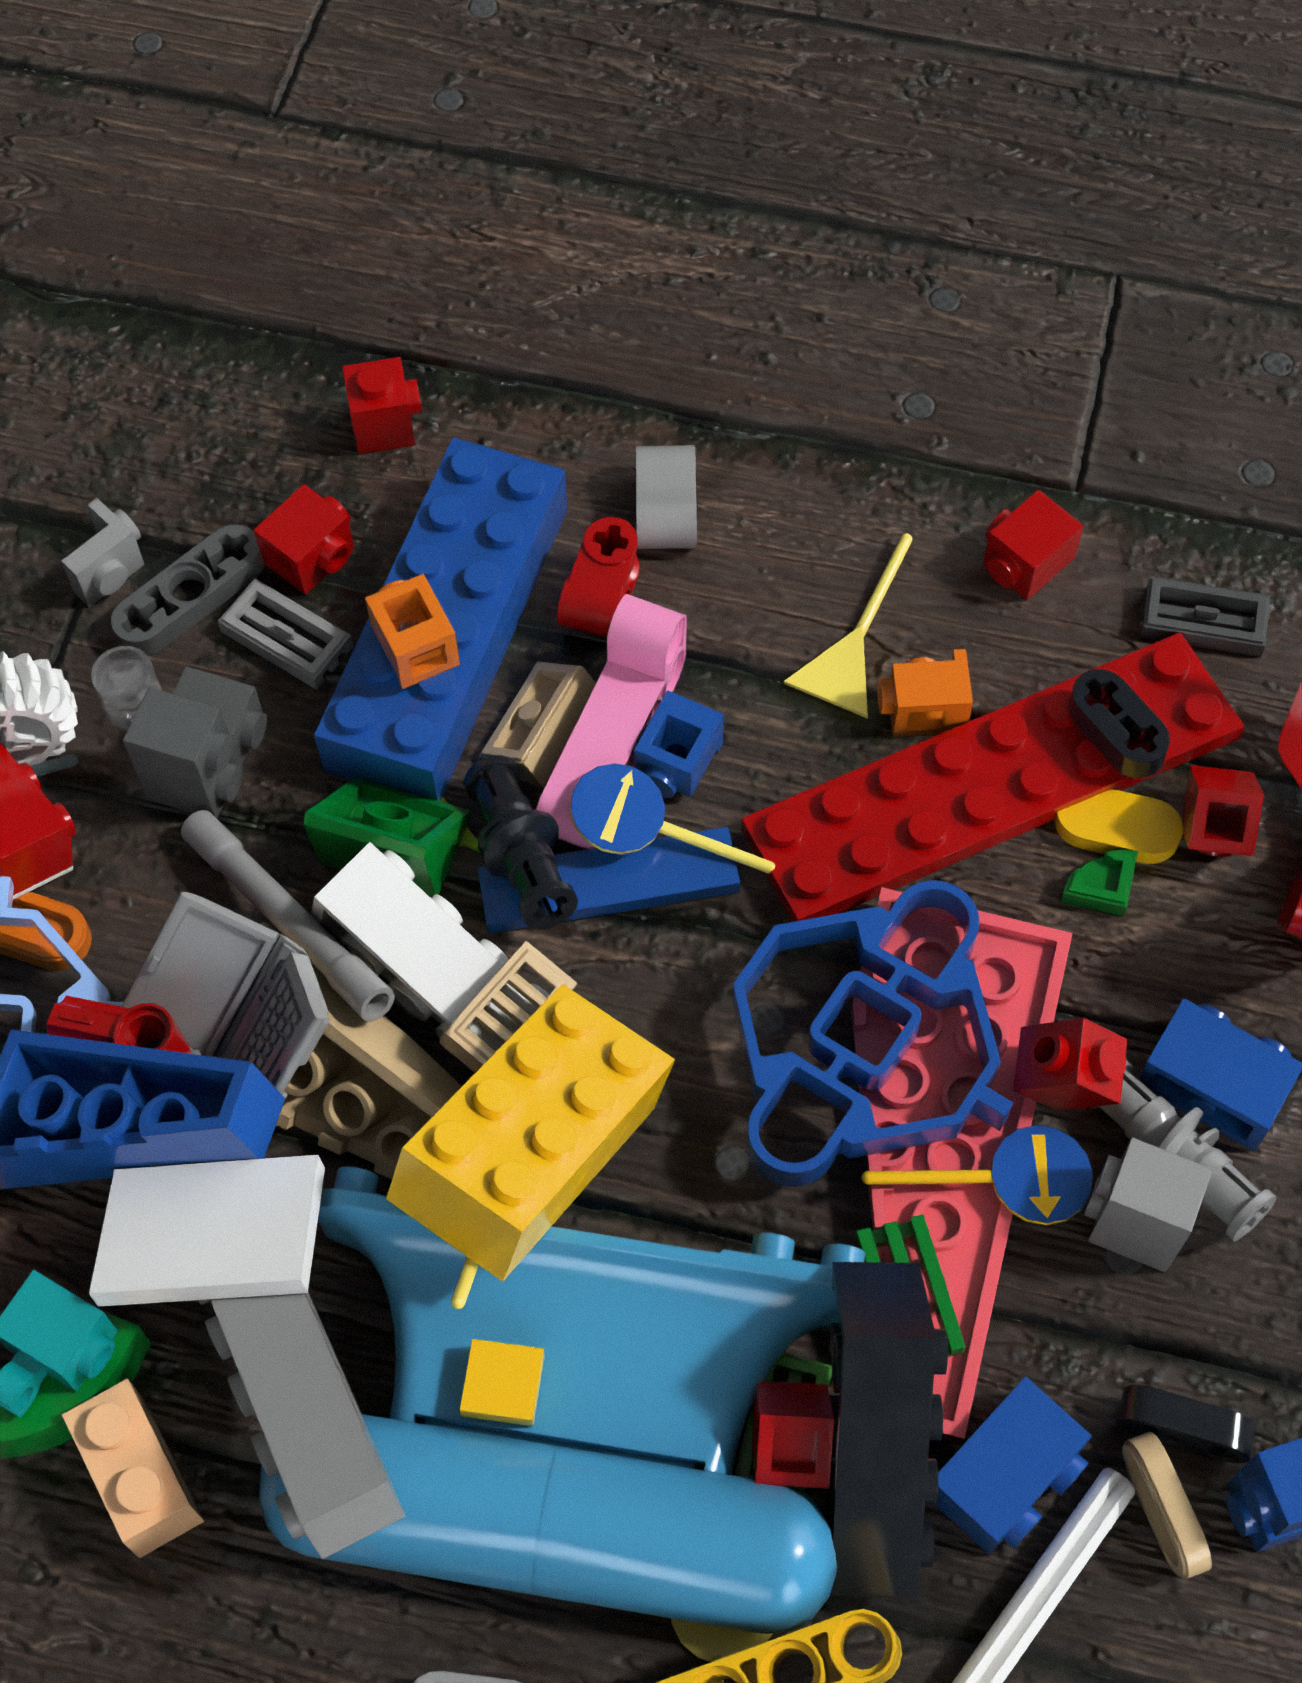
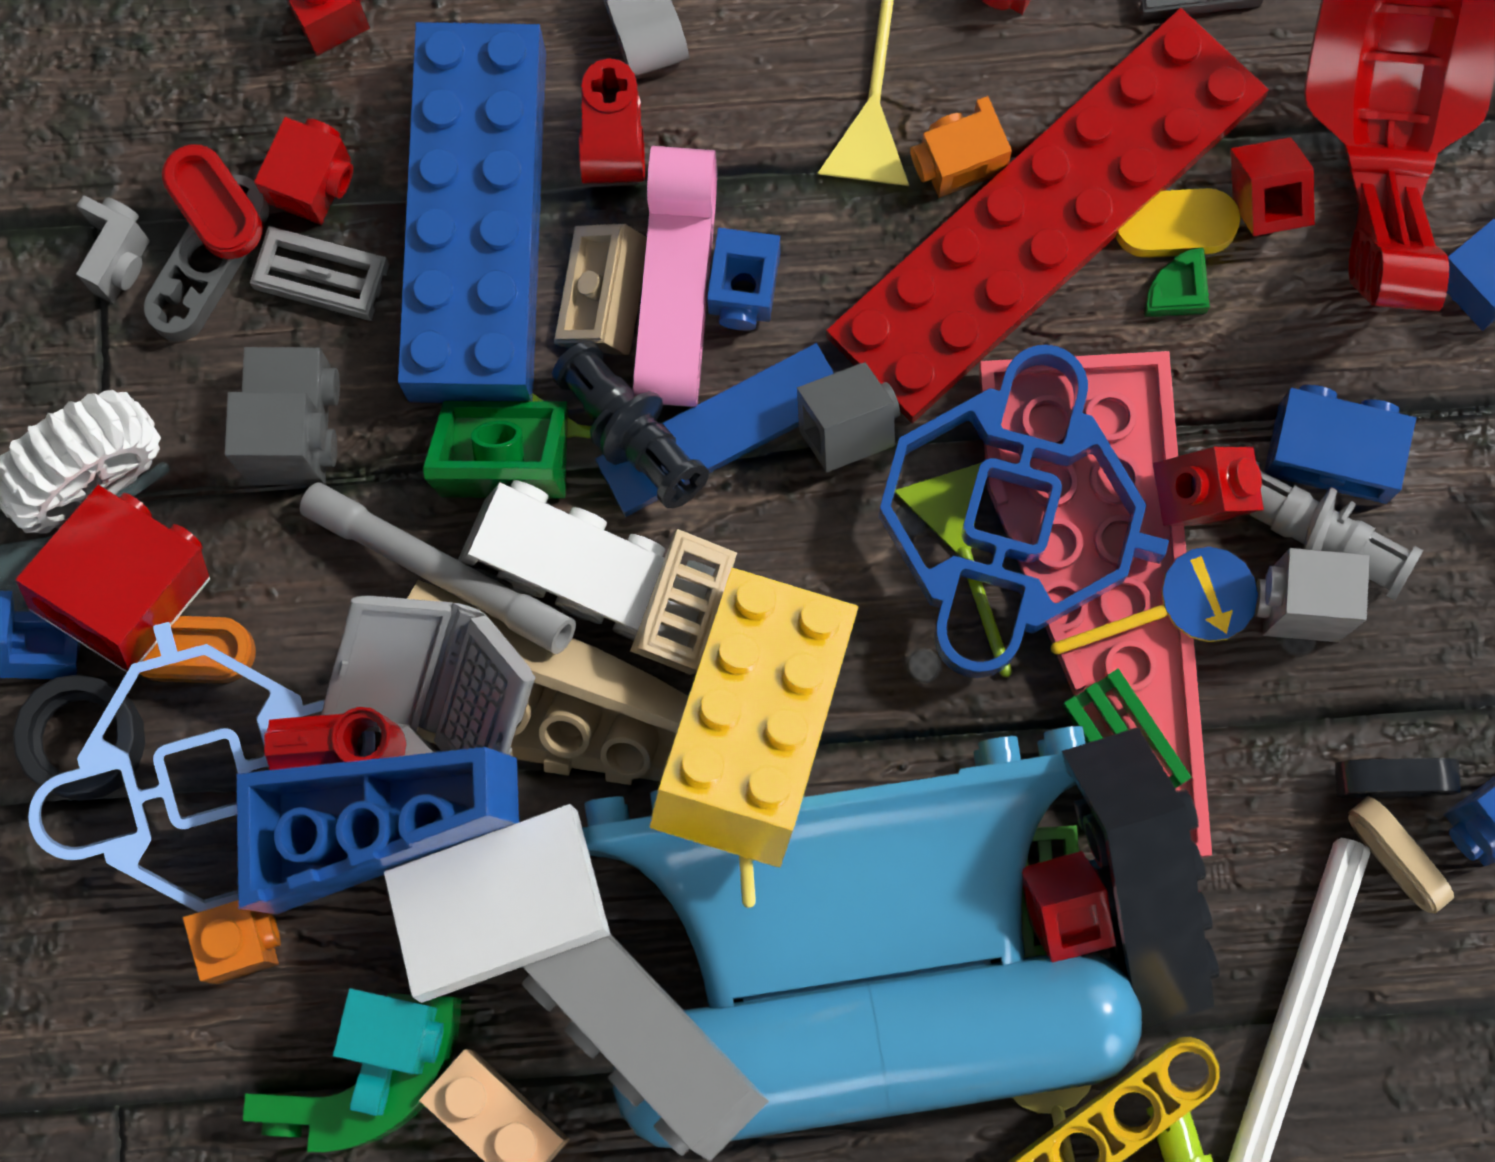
camera: 15 degrees left, 15 degrees up
clear wheel [91,646,162,729] -> none
orange brick [365,573,460,689] -> none
yellow tile [460,1339,545,1427] -> none
blue piece [570,763,775,874] -> none
blue brick [935,1376,1092,1556] -> none
black beam [1068,669,1170,778] -> none
none -> red tile [162,144,262,259]
none -> dark grey brick [797,362,900,472]
none -> lime piece [895,463,1012,677]

